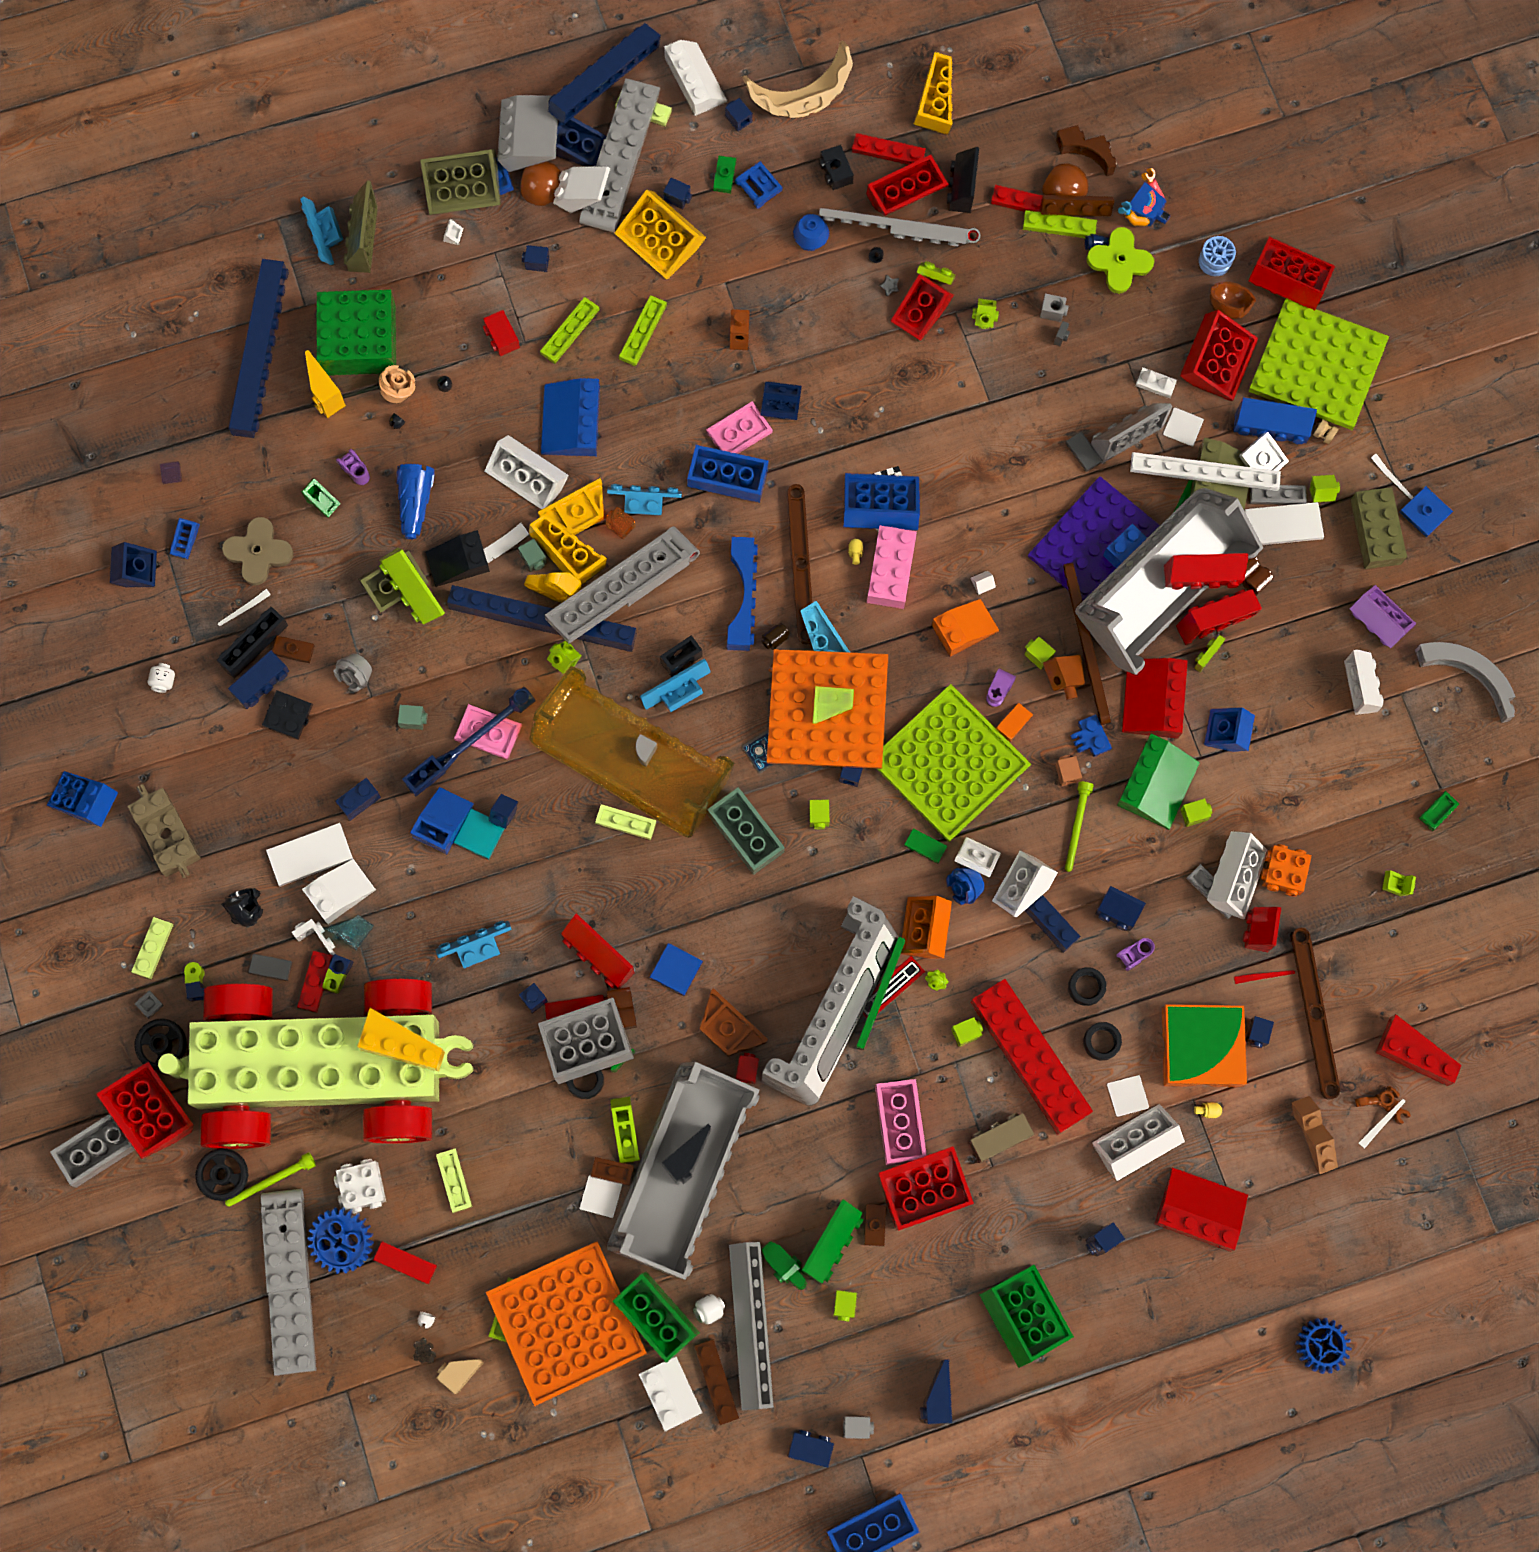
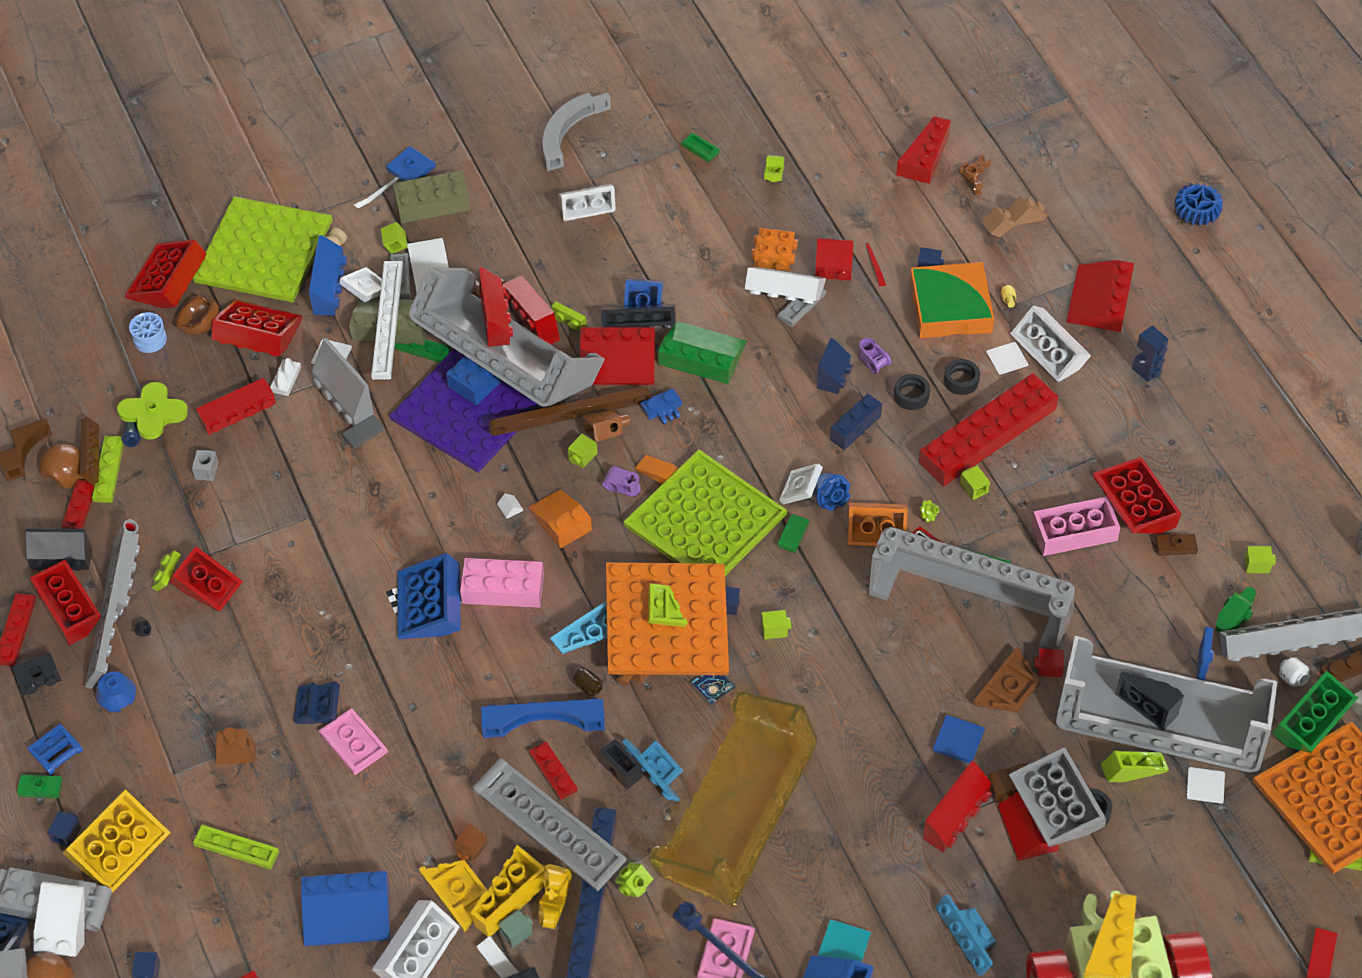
camera: 90 degrees left, 20 degrees down
yellowish green plate [436,1149,472,1213] -> none
dark blue brick [489,794,518,829] -> none
dark blue brick [519,983,548,1014] -> none
lime plate [540,297,600,364] -> none
reddish brown plate [590,1157,634,1186] -> none
yellowish green plate [595,804,656,840] -> none
dark azure bracket [607,484,682,515] -> none
light grey brick [636,734,657,767] -> none
blue brick [687,445,769,503] -> none
sand green brick [707,787,785,875] -> none
reddish brown beam [788,484,812,645] -> none
green slope [801,1199,863,1285] -> none
light yellow cylinder [848,539,863,565] -> none
dark grey piece [879,275,899,296] -> none
dark blue slope [920,1359,952,1424] -> none
dark tan brick [969,1112,1034,1163] -> none
lime brick [972,298,999,329] -> none
green slope [979,1265,1074,1368] -> none
white slope [992,851,1058,917] -> none
dark grey plate [1054,321,1070,346] -> none
nougat brick [1055,755,1082,787] -> none
lime piece [1065,781,1094,872] -> none
torso [1118,168,1171,227] -> none
lime brick [1180,799,1212,827] -> none
reddish brown beam [1291,927,1340,1100] -> none
medium lavender slope [1350,585,1416,648] -> none
white sticker [1359,1099,1405,1149] -> none
none -> red brick [196,378,276,435]
none -> red plate [529,741,578,801]
none -> black brick [601,304,677,328]
none -> blue plate [1196,627,1214,681]

